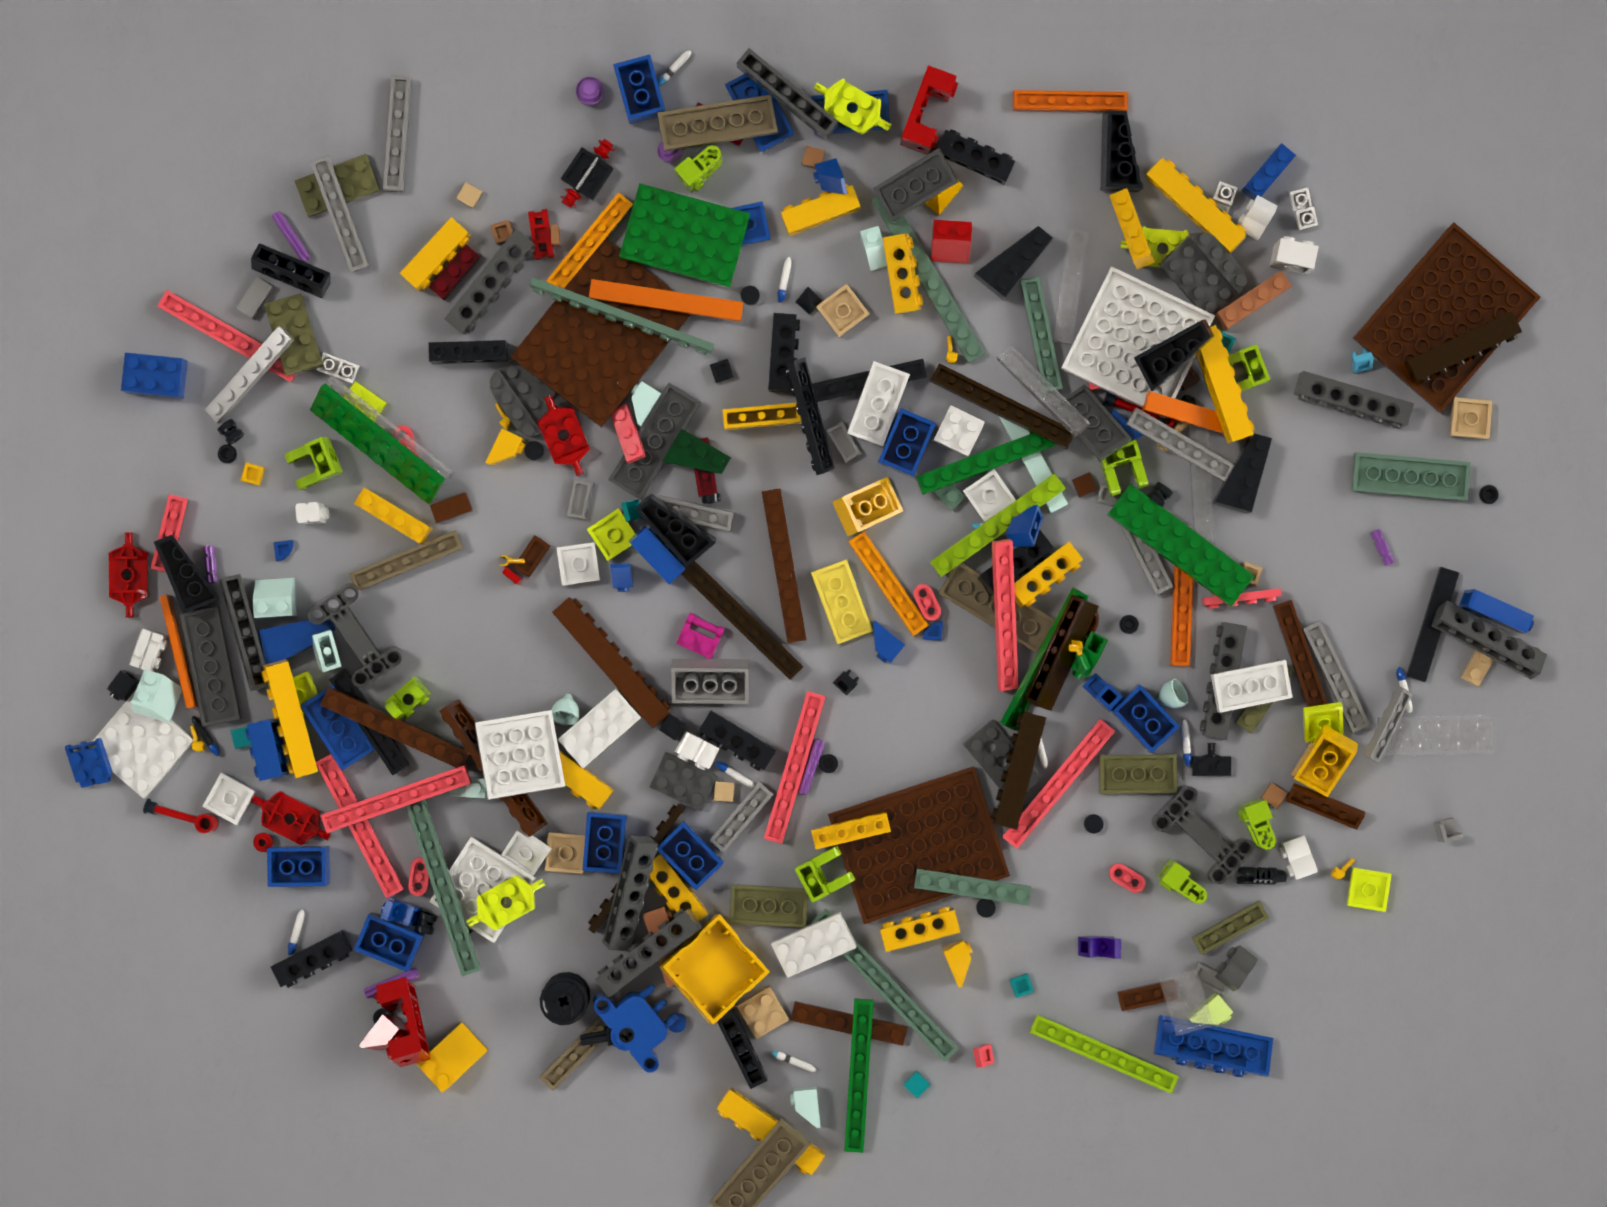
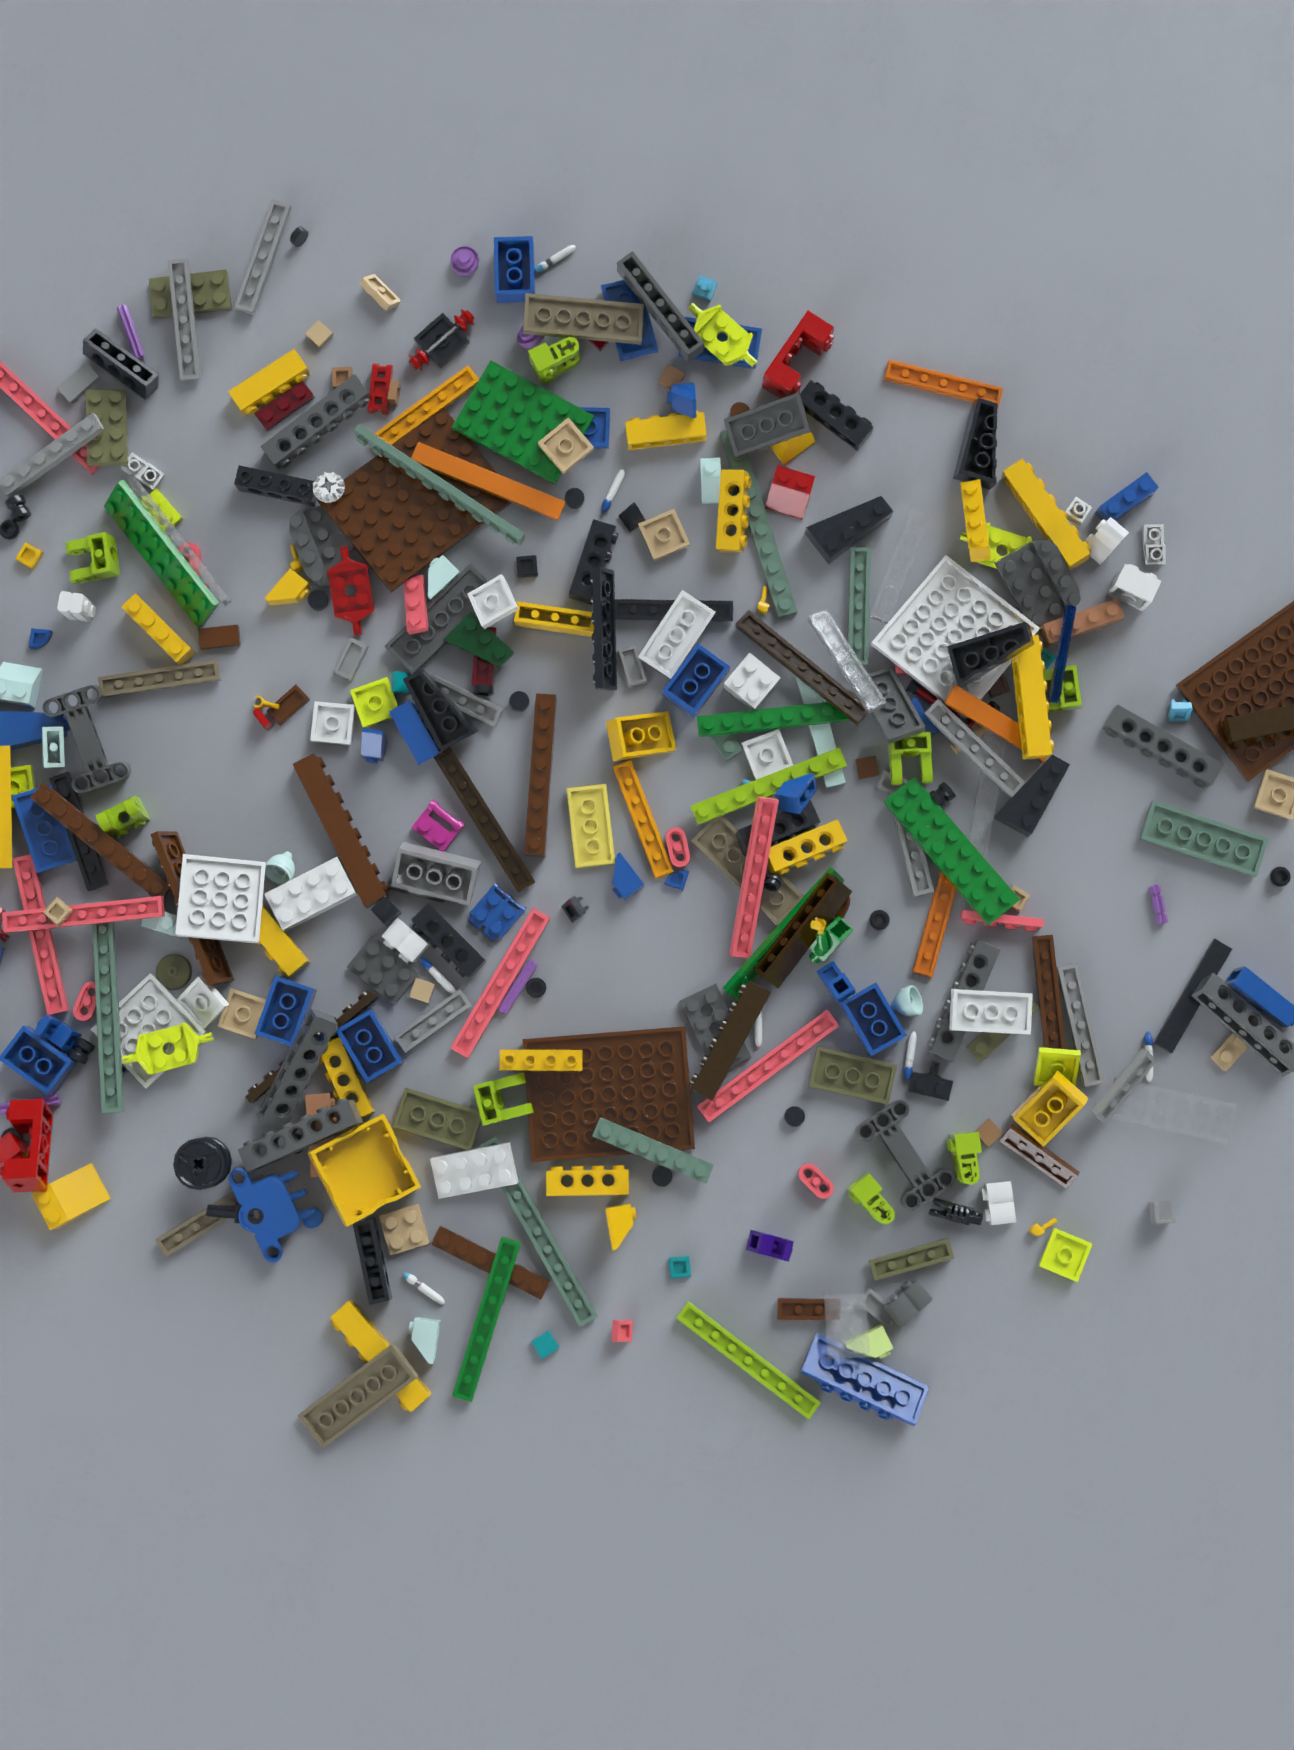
camera: 15 degrees right, 5 degrees down
none -> tan tile [43,897,73,926]
none -> olive piece [156,954,192,990]
none -> black tile [290,226,309,247]
none -> white gear [313,471,345,503]
none -> tan plate [359,274,401,311]
none -> white plate [467,574,519,629]
none -> blue plate [468,883,527,942]
none -> black tile [509,691,530,712]
none -> tan plate [538,418,594,475]
none -> medium azure tile [692,275,718,302]
none -> reddish brown tile [730,402,750,417]
none -> black plate [764,873,783,891]
none -> clear blue axle [1048,605,1076,704]

